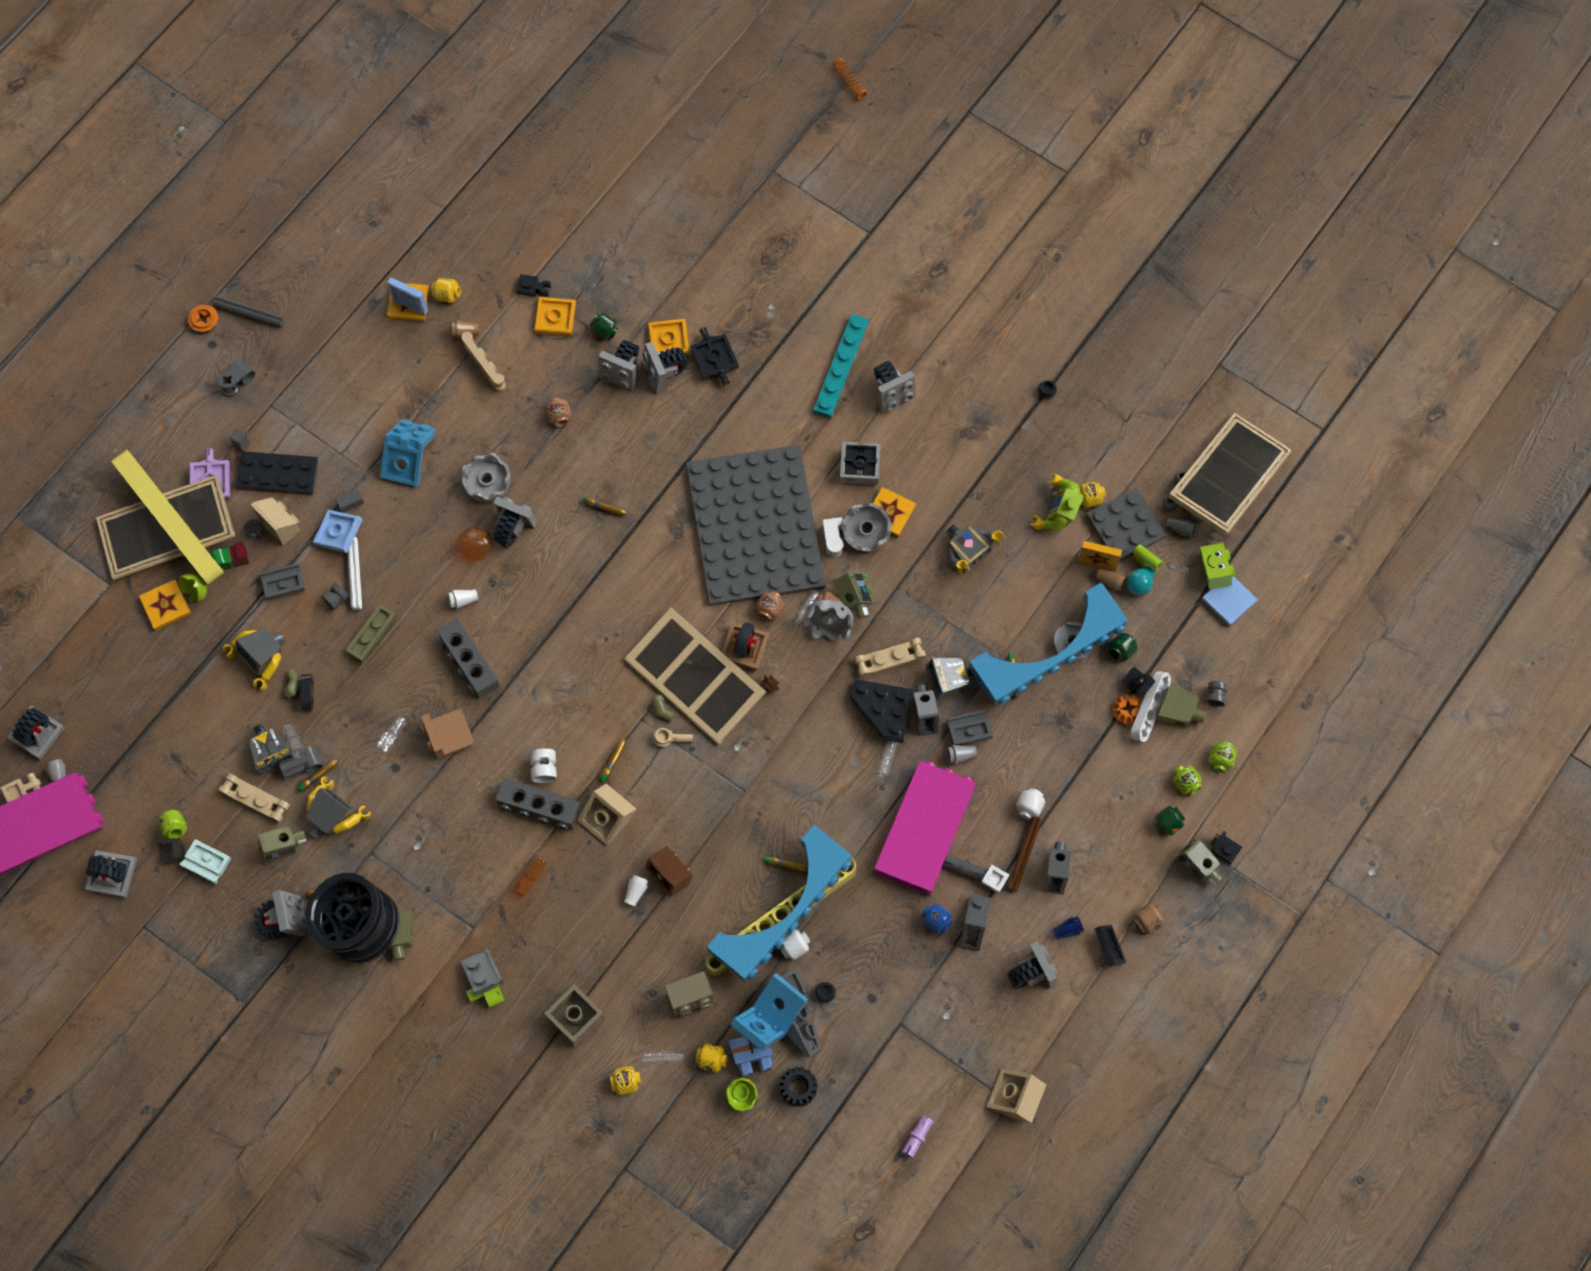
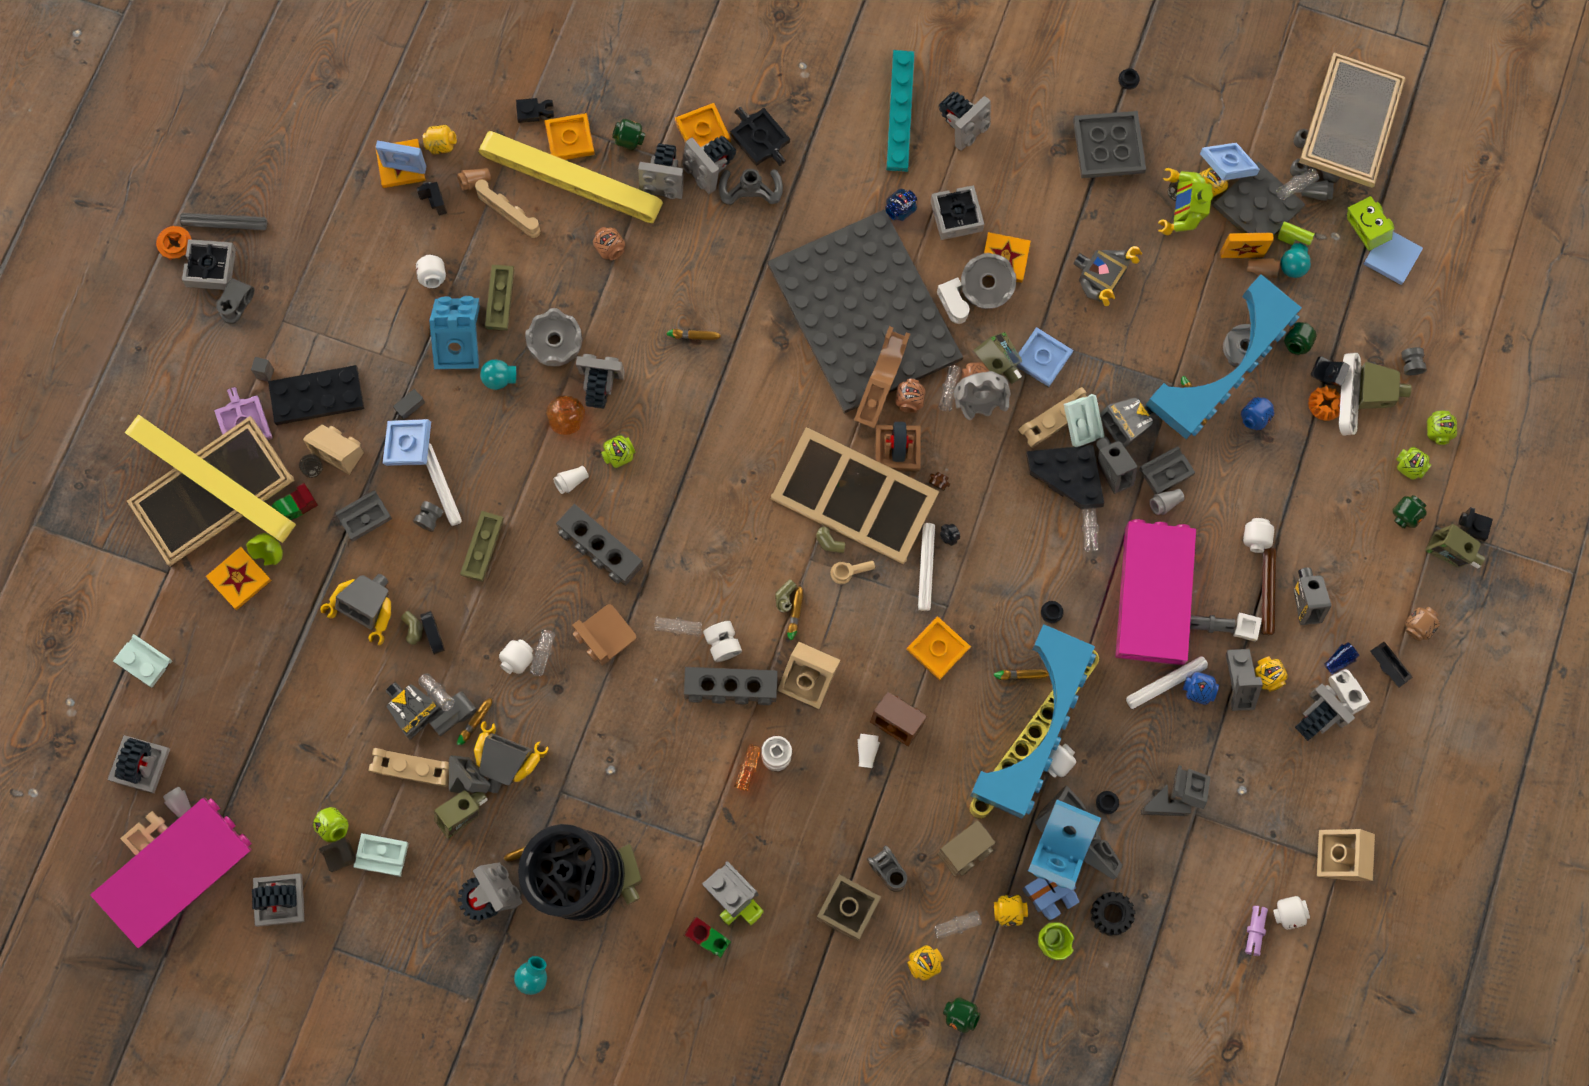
camera: 20 degrees left, 5 degrees up
none -> light aqua plate [113,634,172,688]
none -> piece [182,239,236,290]
none -> black bracket [416,182,447,216]
none -> white head [416,255,446,288]
none -> dark grey slope [449,755,491,793]
none -> light yellow beam [478,131,663,223]
none -> teal piece [480,359,516,390]
none -> olive plate [485,265,515,331]
none -> white head [499,639,533,674]
none -> teal piece [514,956,547,995]
none -> lime head [601,435,636,468]
none -> clear pin [654,616,702,637]
none -> leg [683,917,731,958]
none -> dark grey piece [719,169,783,205]
none -> white wheel [762,736,792,771]
none -> olive arm [775,579,797,612]
none -> medium nougat piece [854,326,910,428]
none -> dark grey piece [867,845,907,892]
none -> clear blue head [885,189,917,221]
none -> light orange tile [906,616,971,680]
none -> white axle [918,523,935,611]
none -> black plate [940,524,960,546]
none -> dark green head [943,997,981,1033]
none -> light blue tile [1016,327,1073,387]
none -> black plate [1041,601,1064,624]
none -> light aqua plate [1064,394,1105,447]
none -> dark grey plate [1073,111,1146,178]
none -> white axle [1126,657,1208,709]
none -> dark grey slope [1141,785,1191,817]
none -> dark grey plate [1171,765,1210,809]
none -> light blue tile [1200,143,1260,180]
none -> blue head [1241,397,1275,430]
none -> yellow head [1254,656,1288,692]
none -> white head [1273,896,1310,930]
none -> clear pin [1276,168,1319,200]
none -> white leg [1329,669,1370,715]

